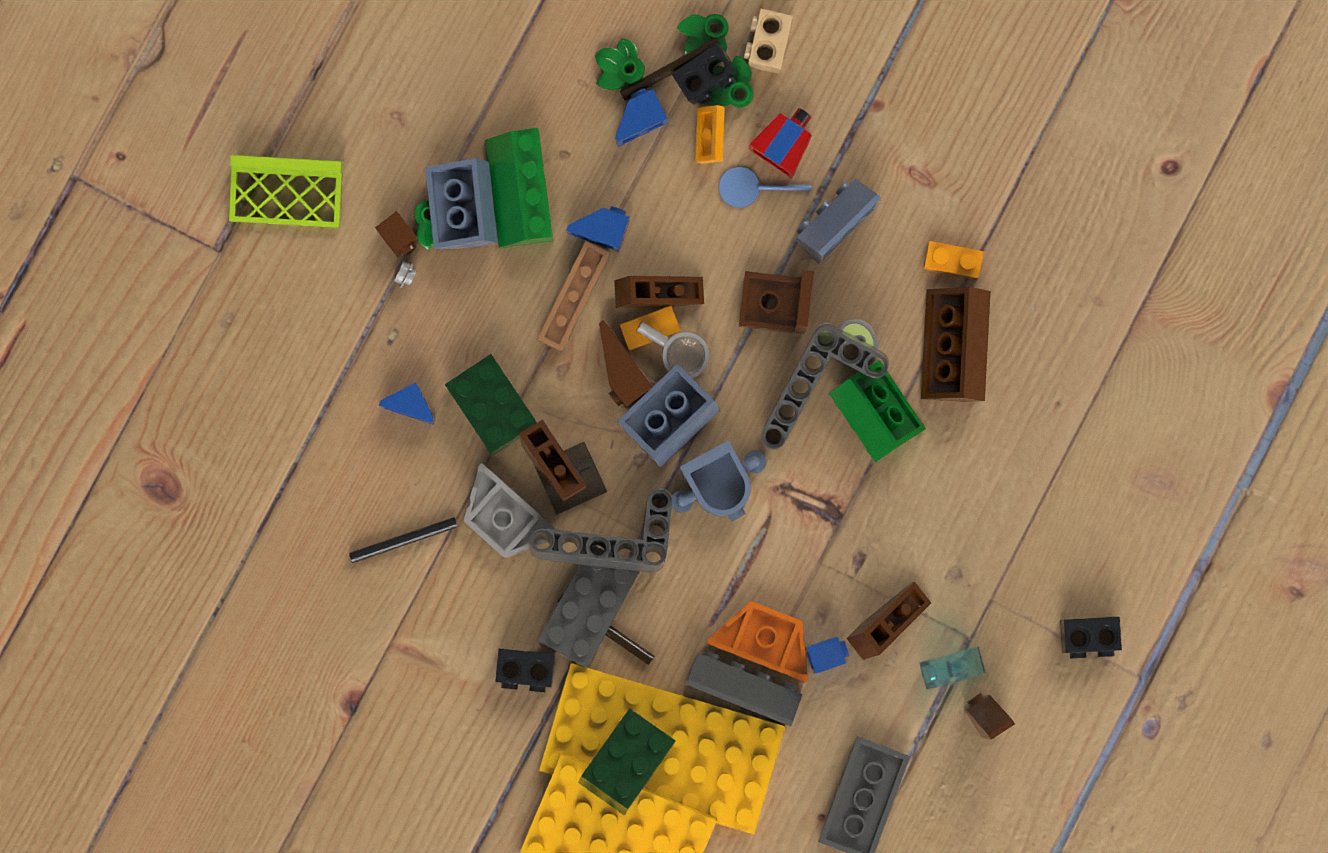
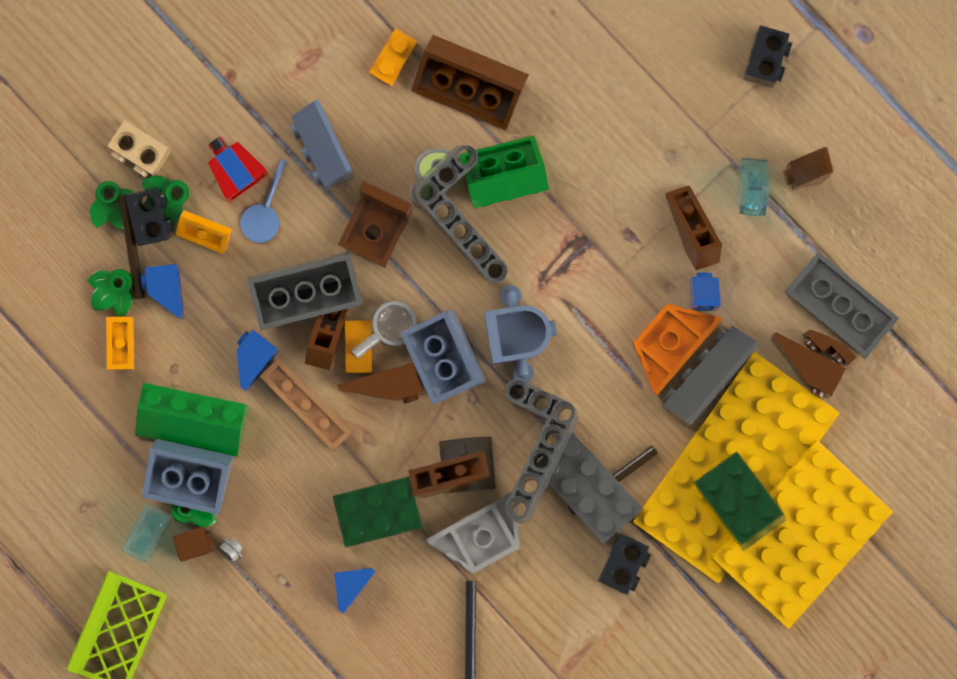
camera: 75 degrees left, 0 degrees up
none -> light orange plate [106,317,134,370]
none -> clear light blue brick [122,503,173,563]
none -> dark grey slope [247,251,363,330]
none -> reddish brown slope [771,332,846,399]
none -> reddish brown slope [802,330,857,366]

